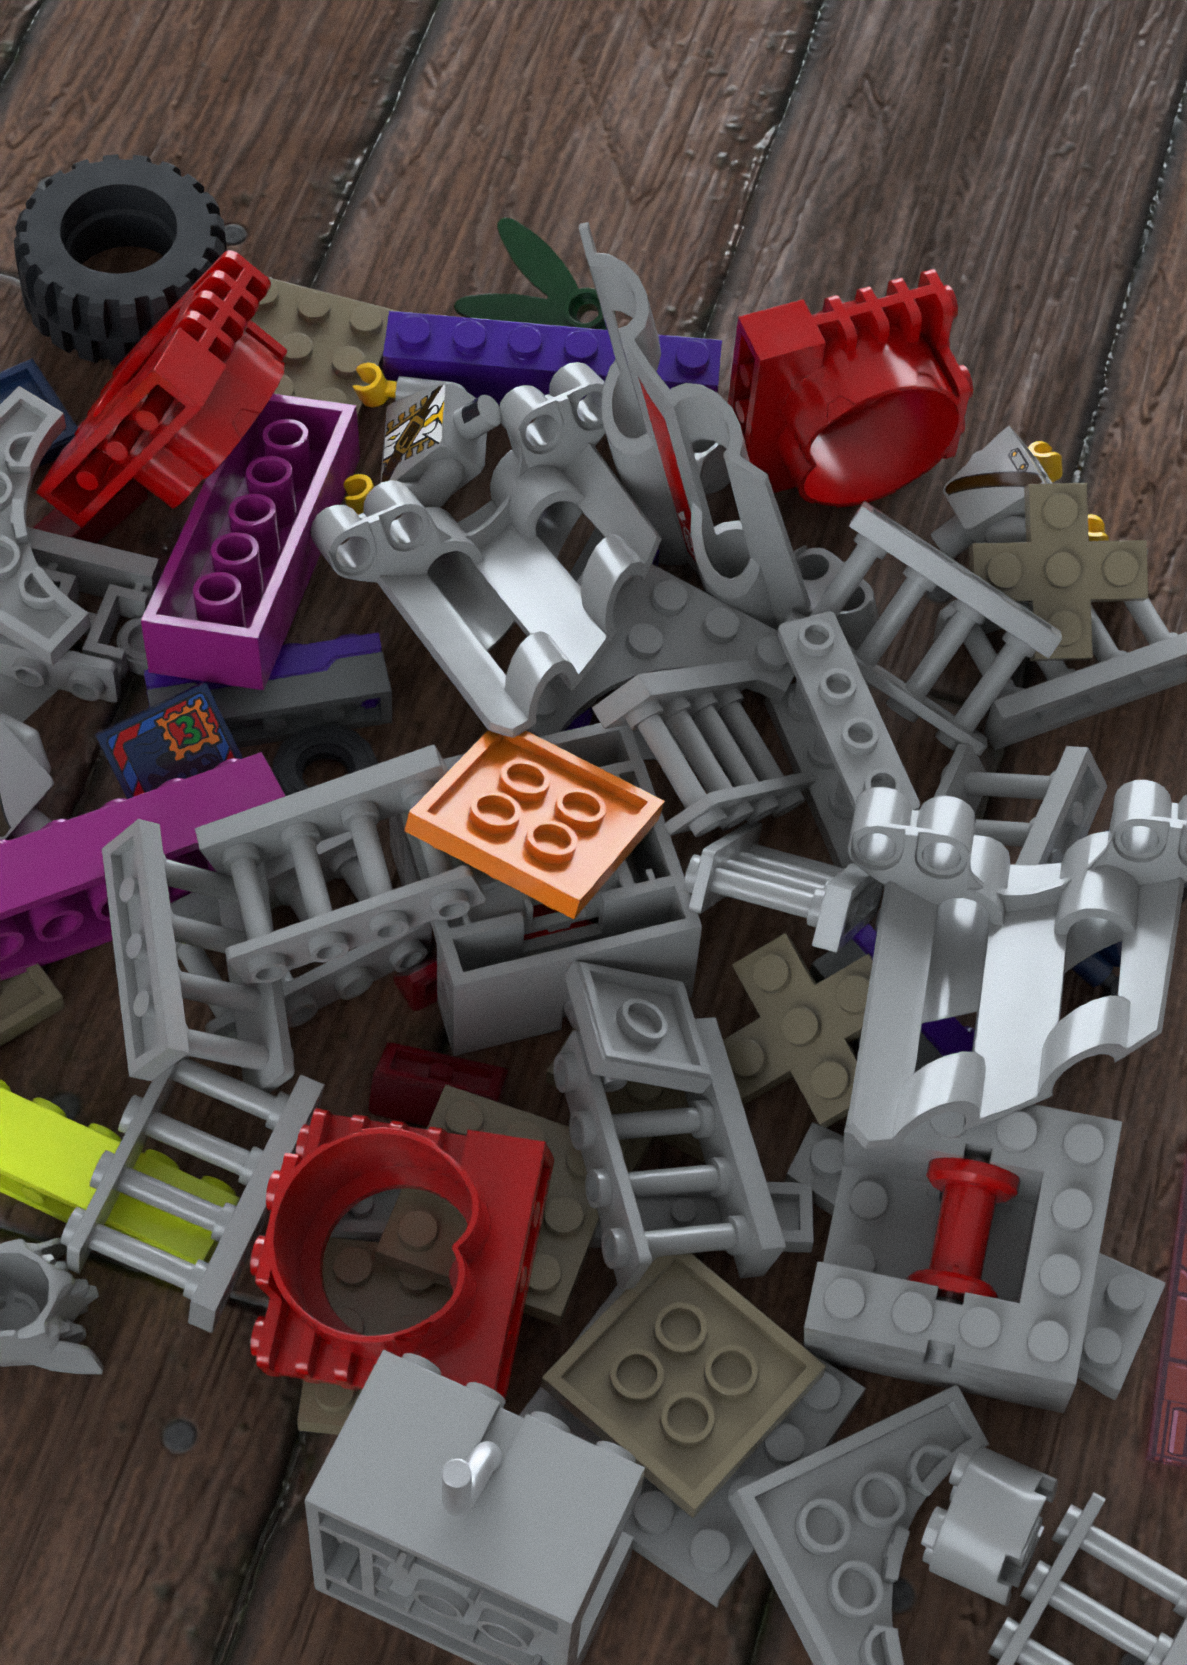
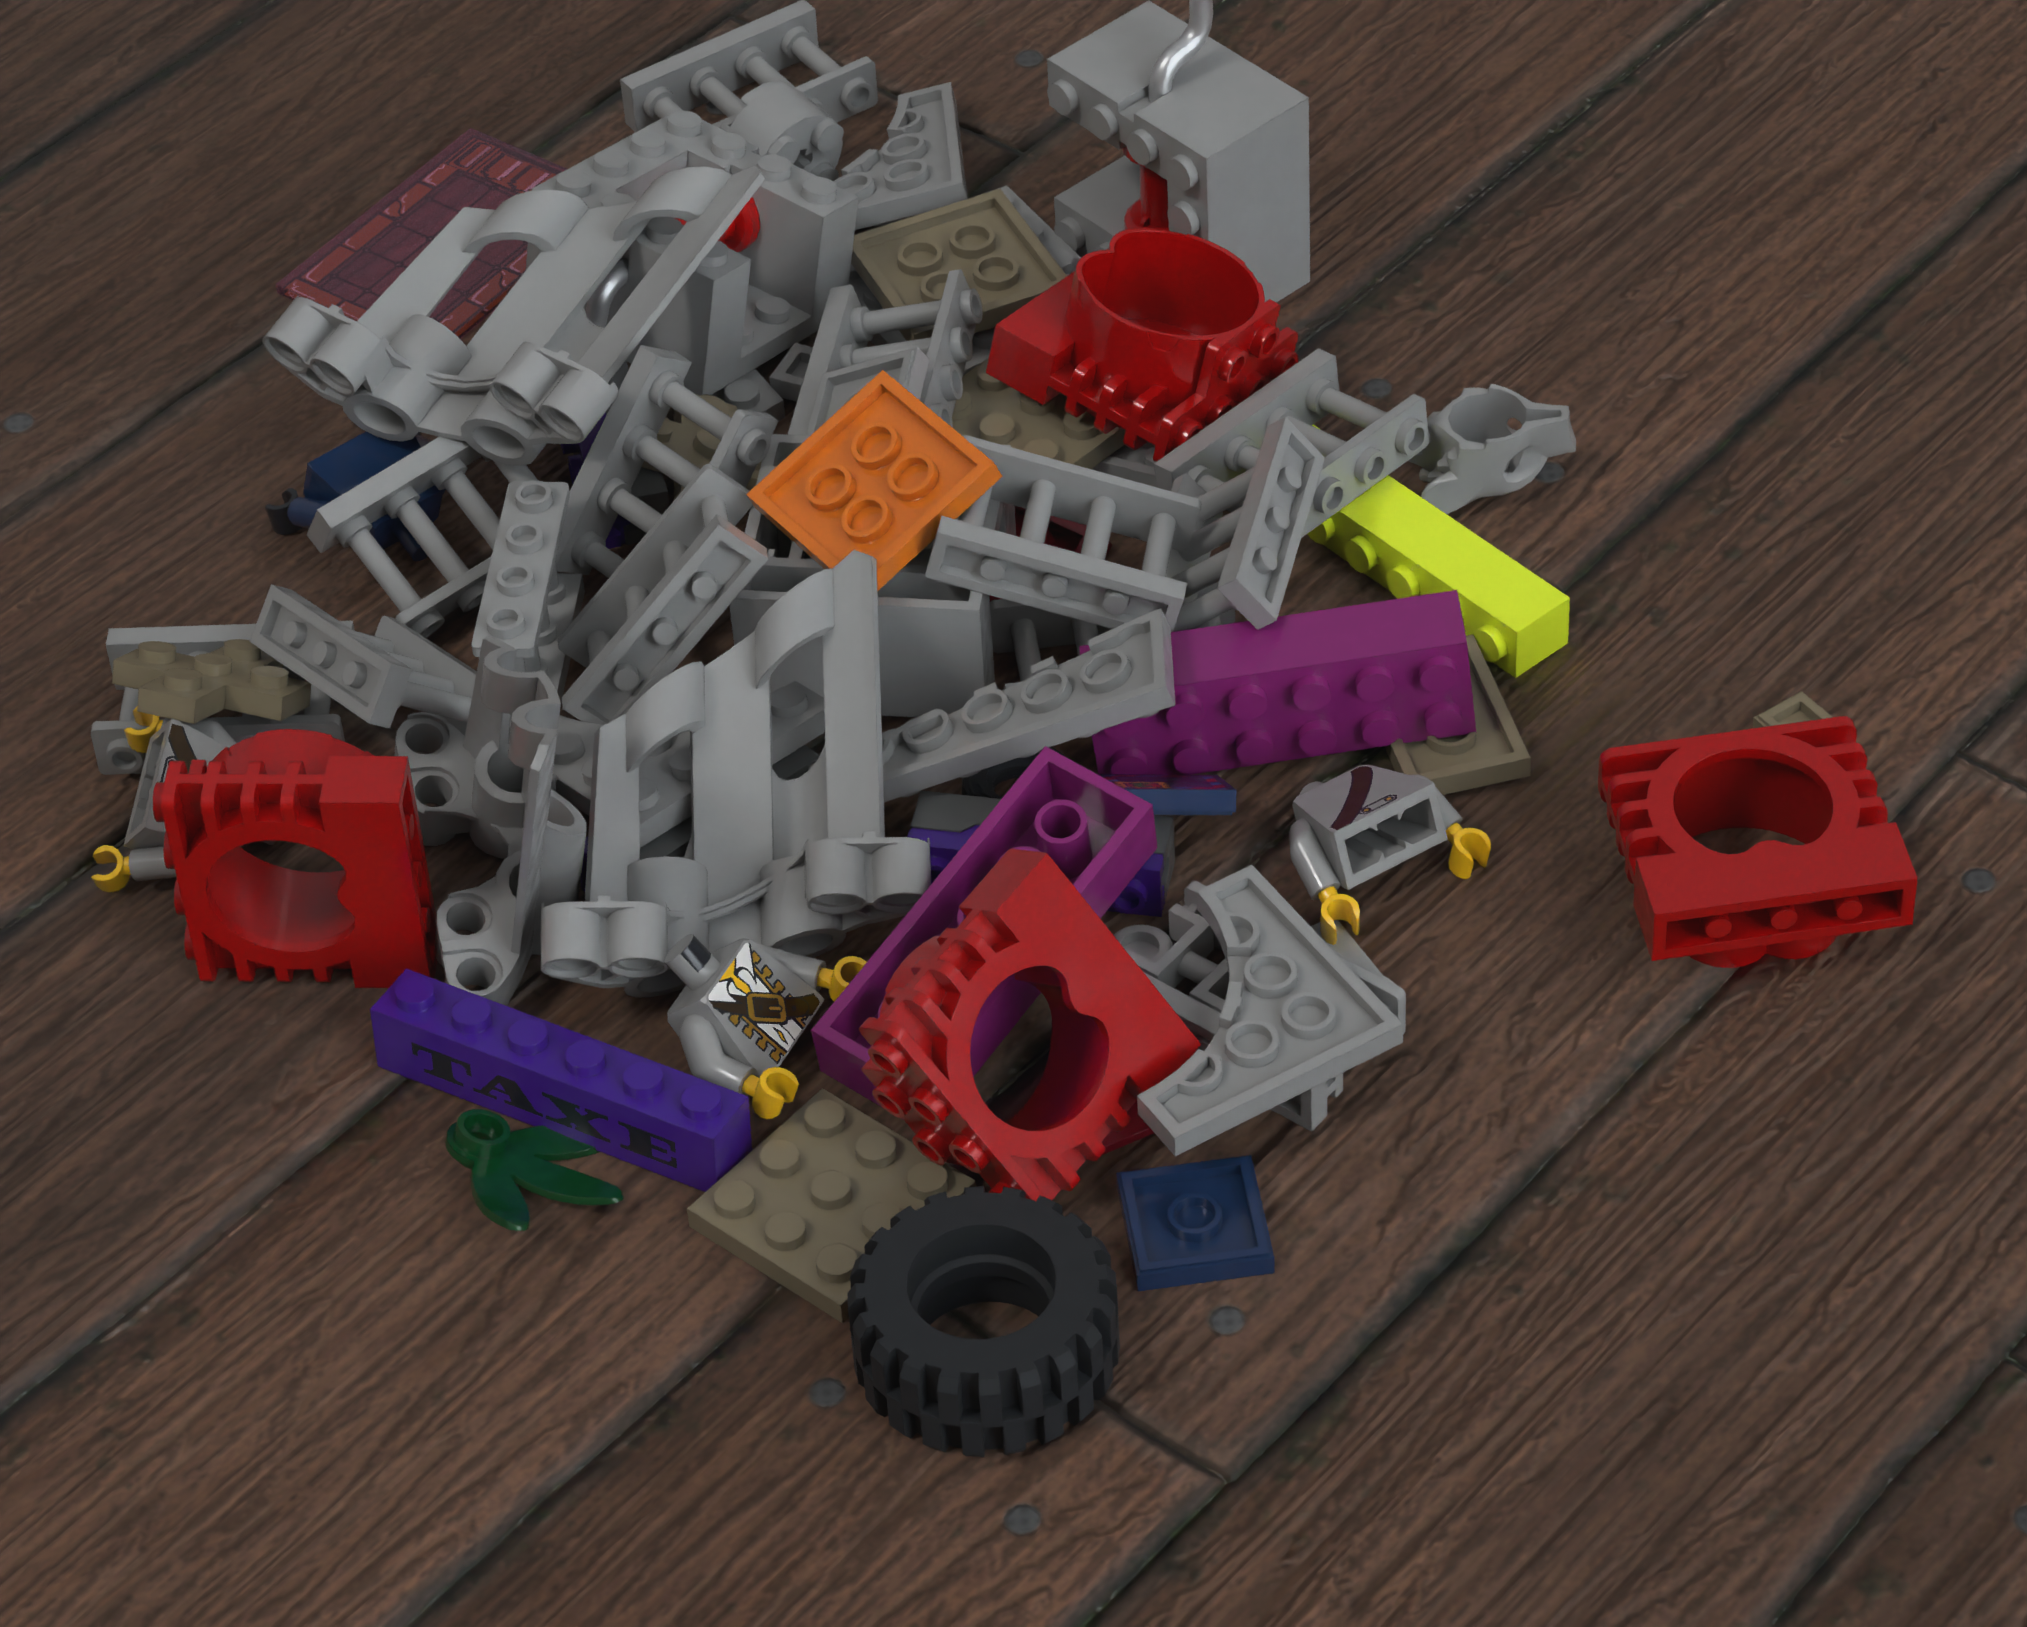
camera: 150 degrees left, 15 degrees down
none -> light grey wing [808,608,1176,802]

